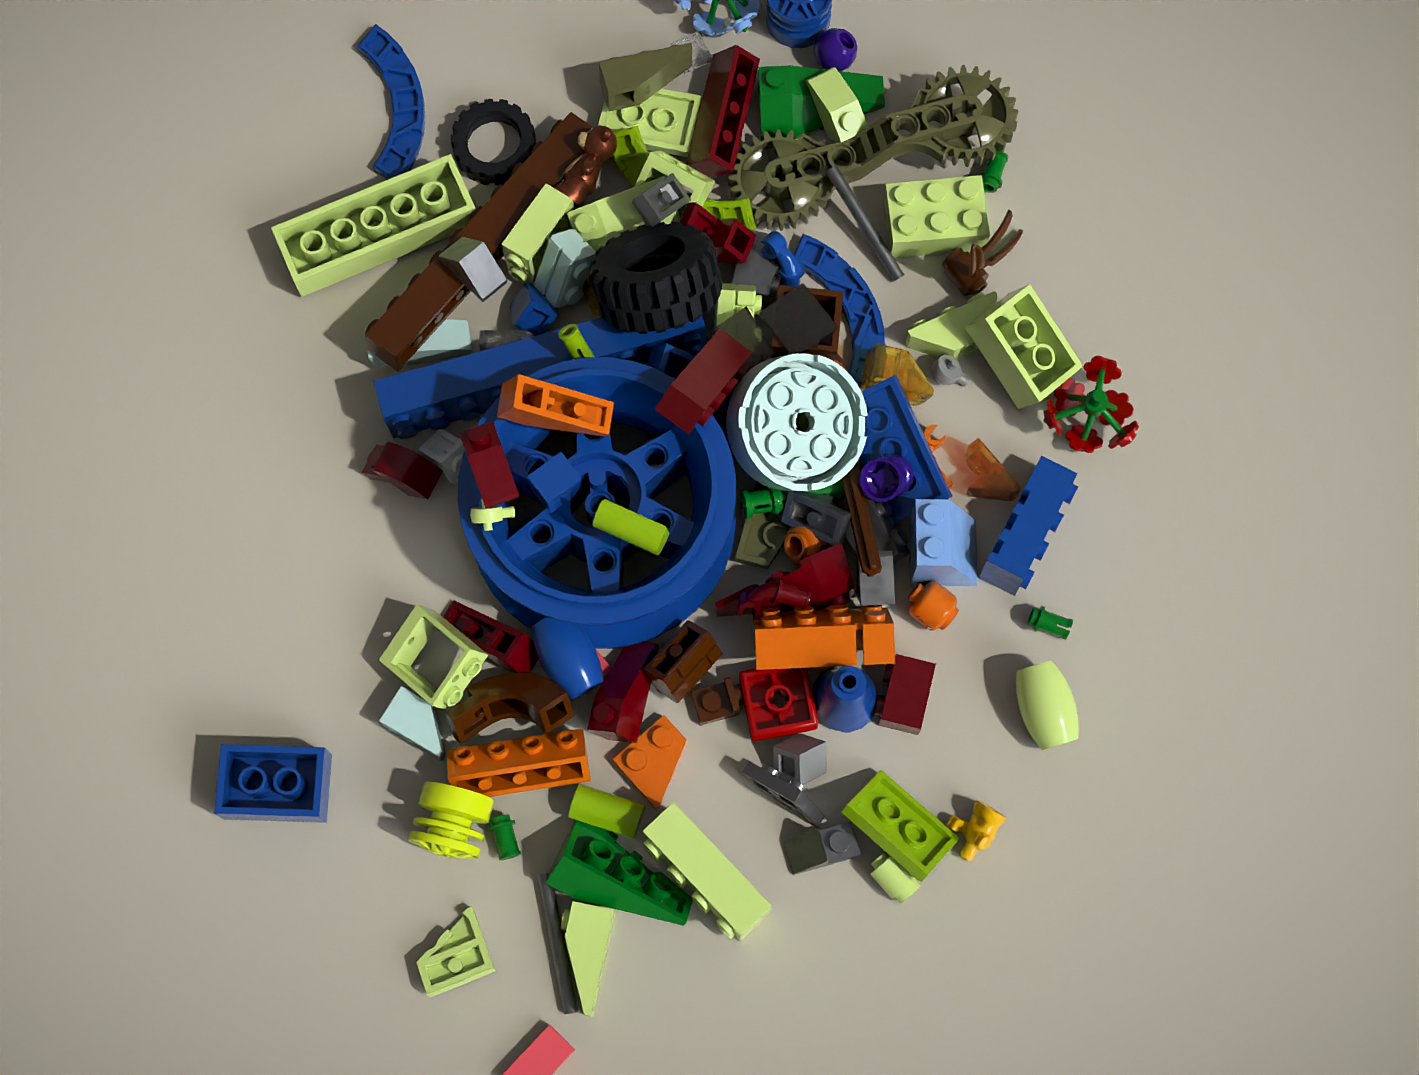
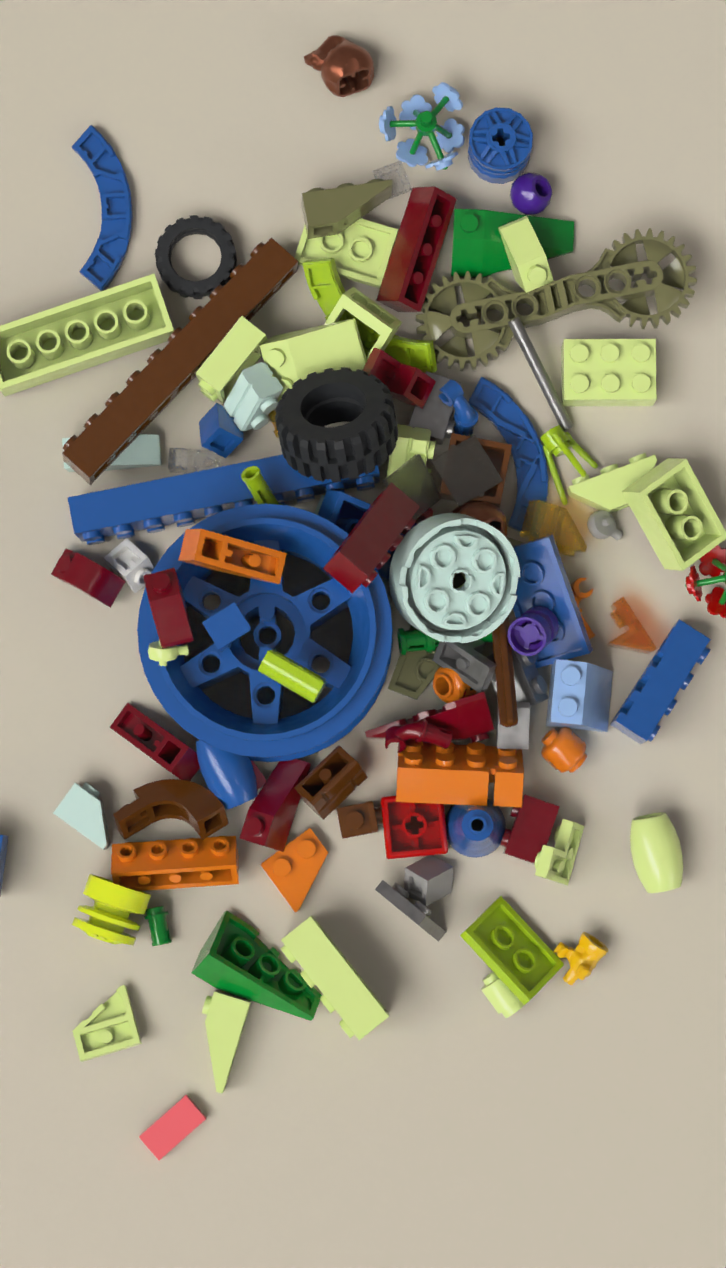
camera: 10 degrees right, 10 degrees up
yellowish green window [379,604,488,711] -> none
slope [438,237,507,302] -> none
flat silver bar [538,873,578,1015] -> none
copper piece [554,125,617,209] -> none
lime brick [568,784,646,838] -> none
flat silver slope [632,173,691,227] -> none
flat silver slope [784,821,861,875] -> none
reddish brown plant [942,209,1023,296] -> none
green pin [979,150,1008,193] -> none
green pin [1027,606,1073,640] -> none
none -> yellowish green plate [535,819,584,886]
none -> lime plant [540,425,598,505]

